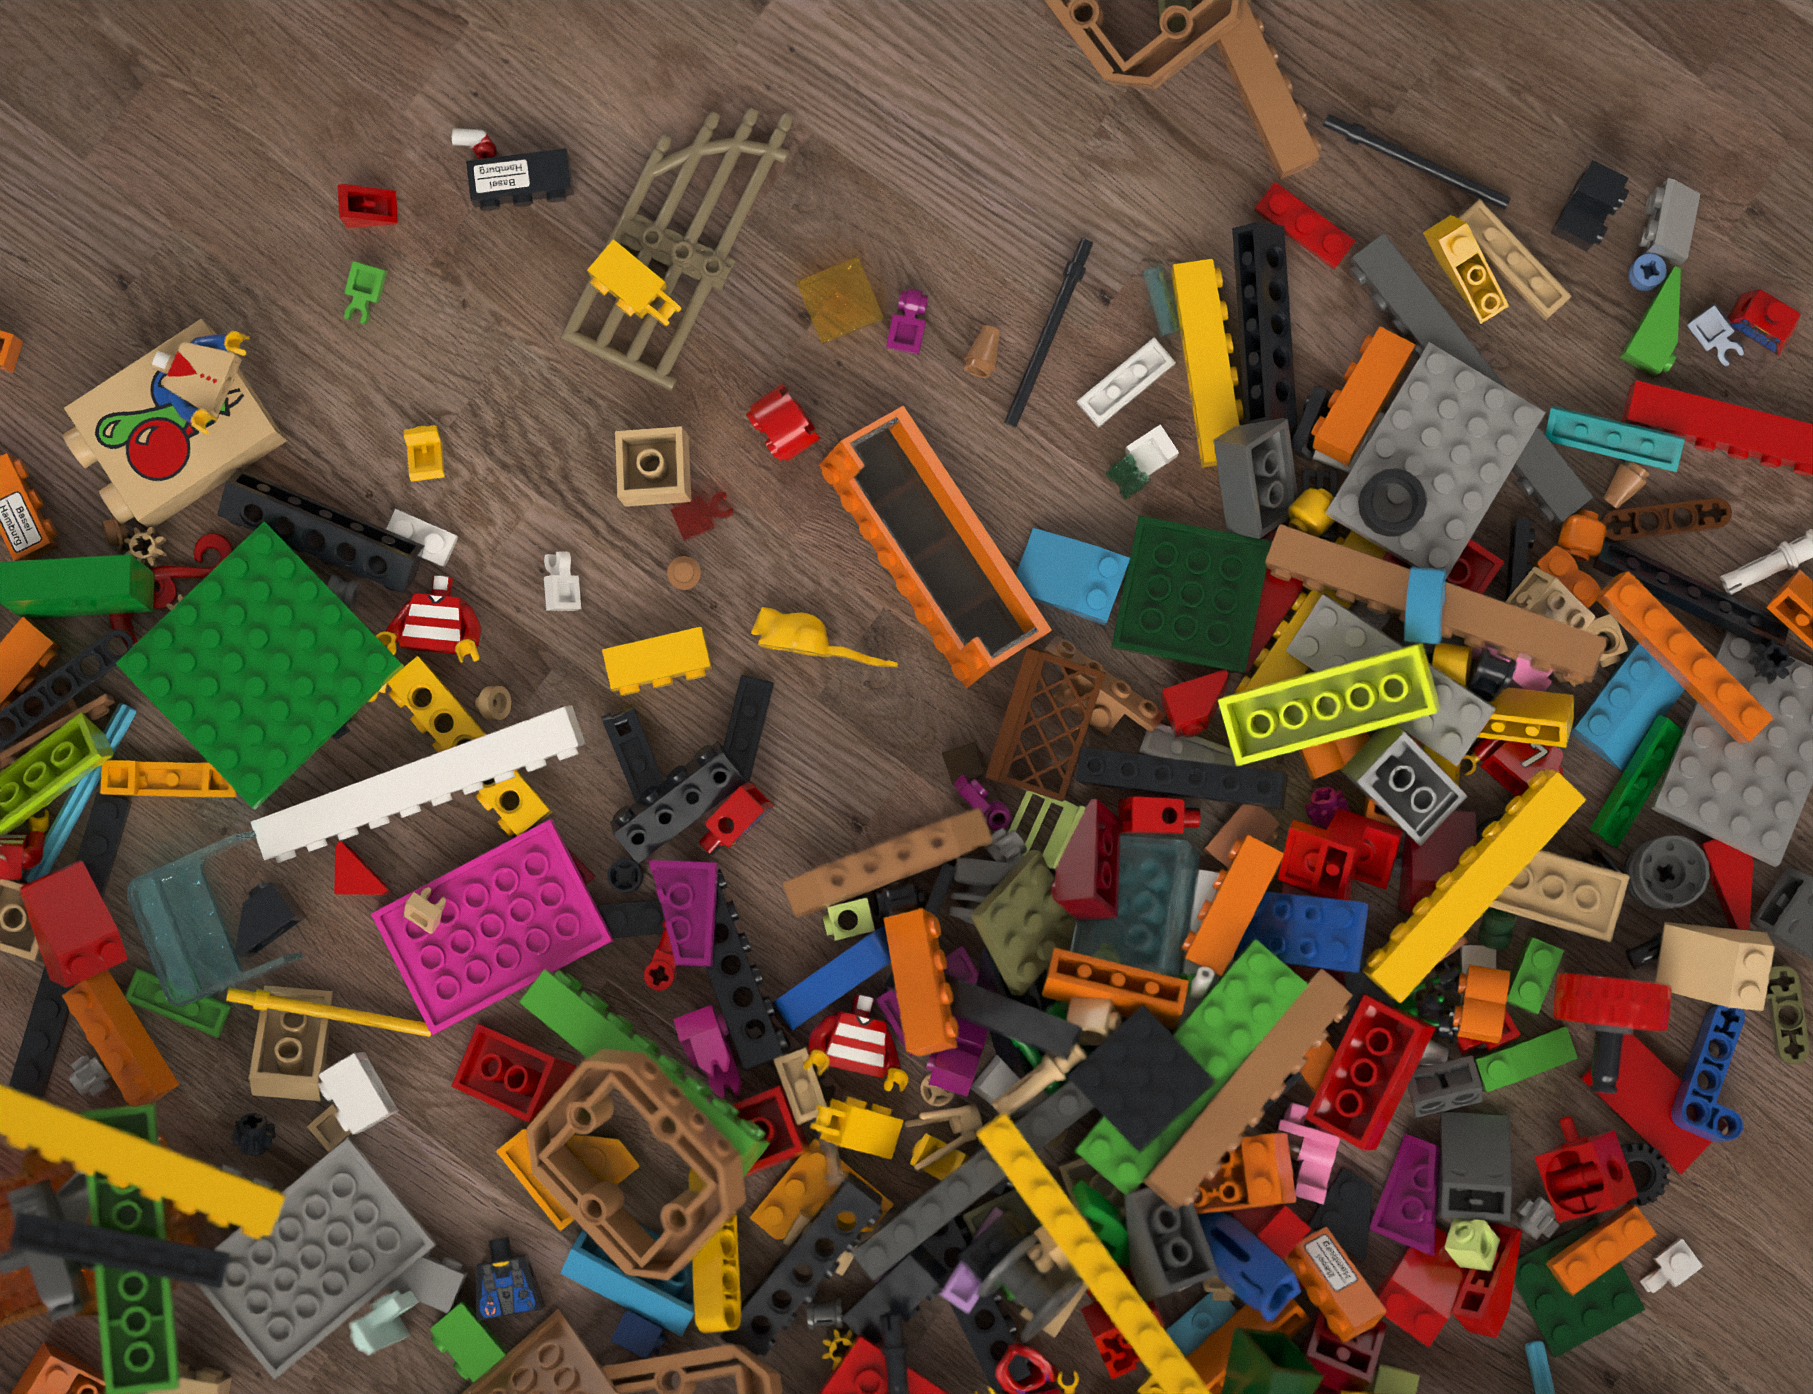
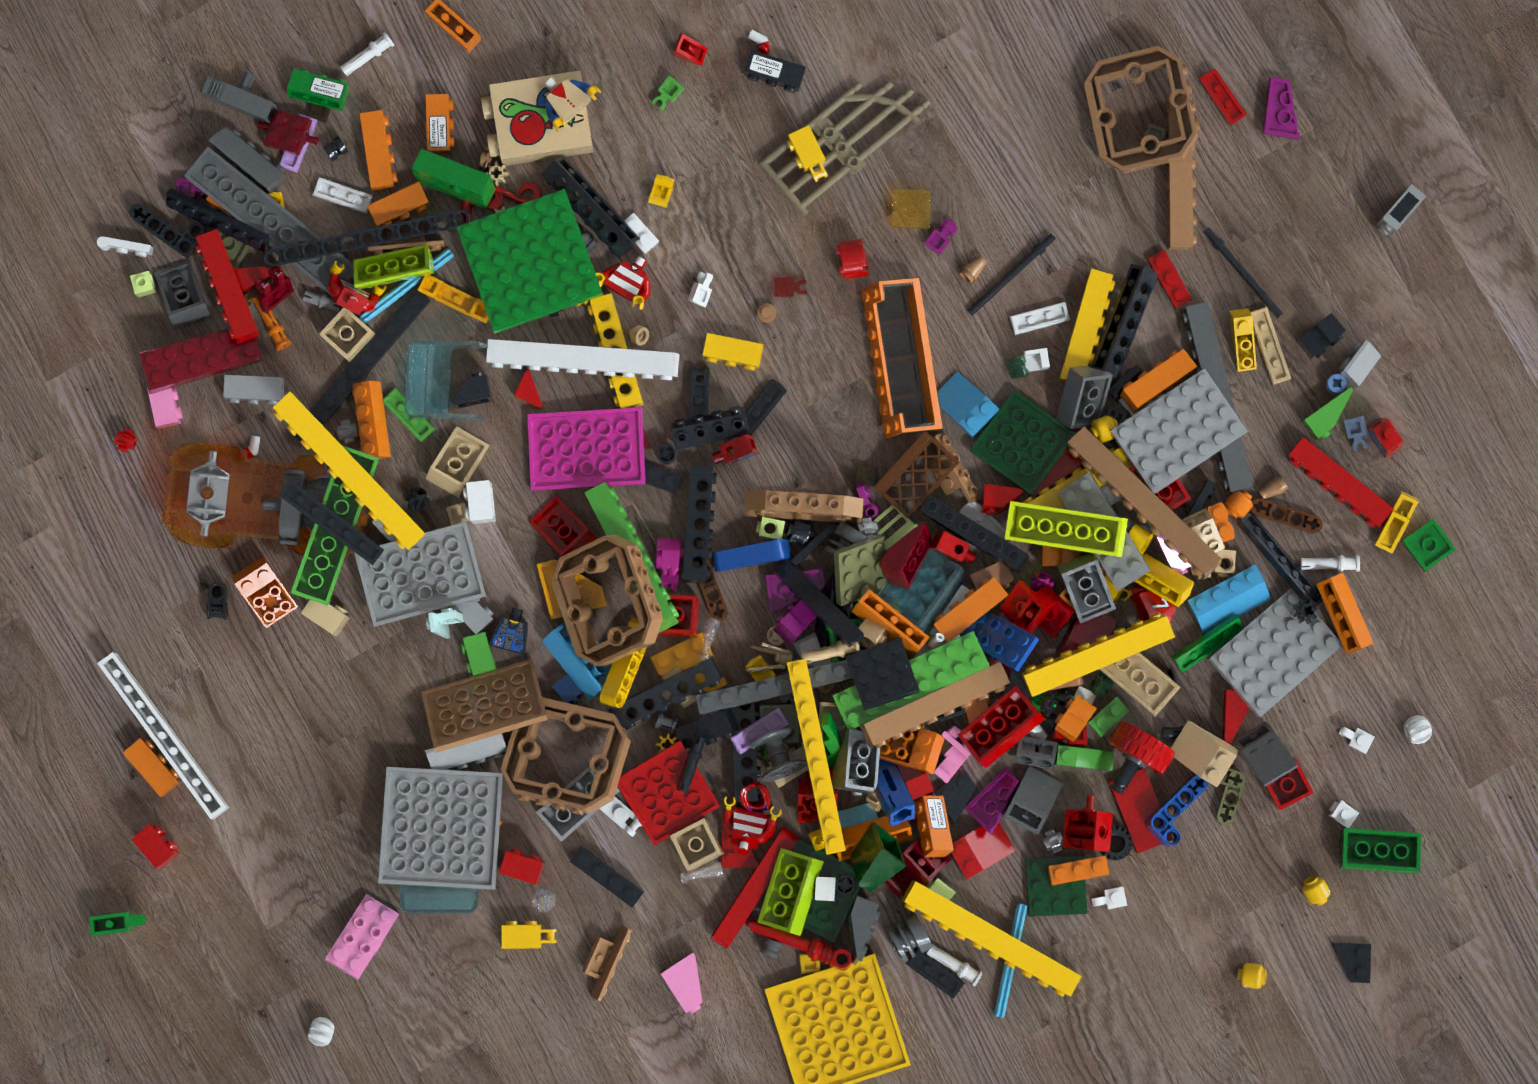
camera: 20 degrees right, 0 degrees up
red slope [19,860,128,988] -> none
yellow bar [226,987,431,1037] -> none
tan tile [403,887,446,935] -> none
tan brick [615,426,691,507] -> none
red connector [644,920,677,991] -> none
magenta wing [648,860,718,967] -> none
yellow animal [751,607,898,668] -> none
tan plate [774,1048,827,1125] -> none
torso [803,994,908,1092] -> none
yellow brick [810,1096,904,1160] -> none
orange brick [884,908,959,1056] -> none
black plate [957,1210,1031,1283] -> none
tan tile [1027,1225,1072,1273] -> none
clear light blue pin [1142,266,1181,337] -> none
black tyre [1358,468,1427,537] -> none
dark azure slope [1404,567,1446,644] -> none
yellowish green brick [1444,1218,1500,1271] -> none
red slope [1452,1222,1522,1339] -> none
black piece [1467,648,1517,702] -> none
teal plate [1545,406,1686,472] -> none
orange brick [1595,571,1774,743] -> none
dark grey wheel [1623,836,1709,910] -> none

